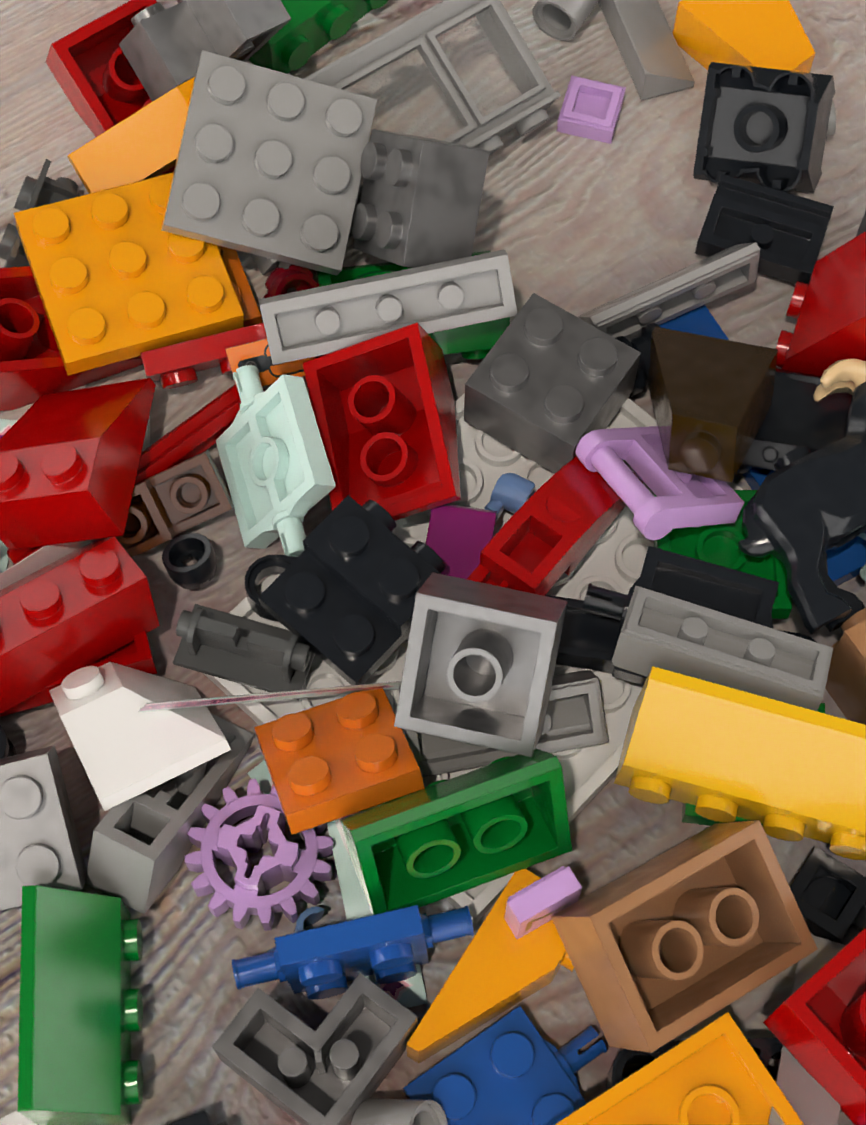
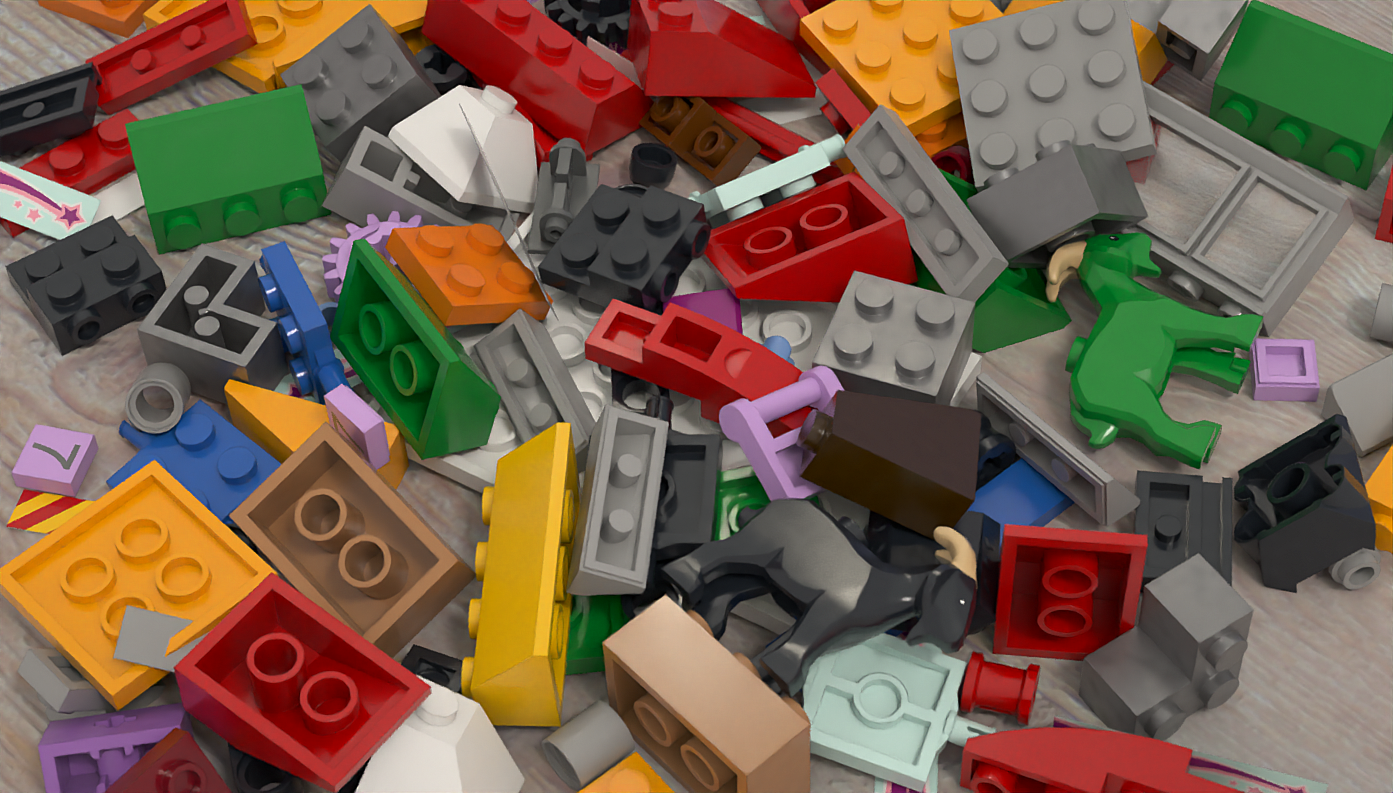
camera: 80 degrees right, 15 degrees down
flat silver brick [394,572,567,757] -> none
none -> green animal [1045,232,1263,469]

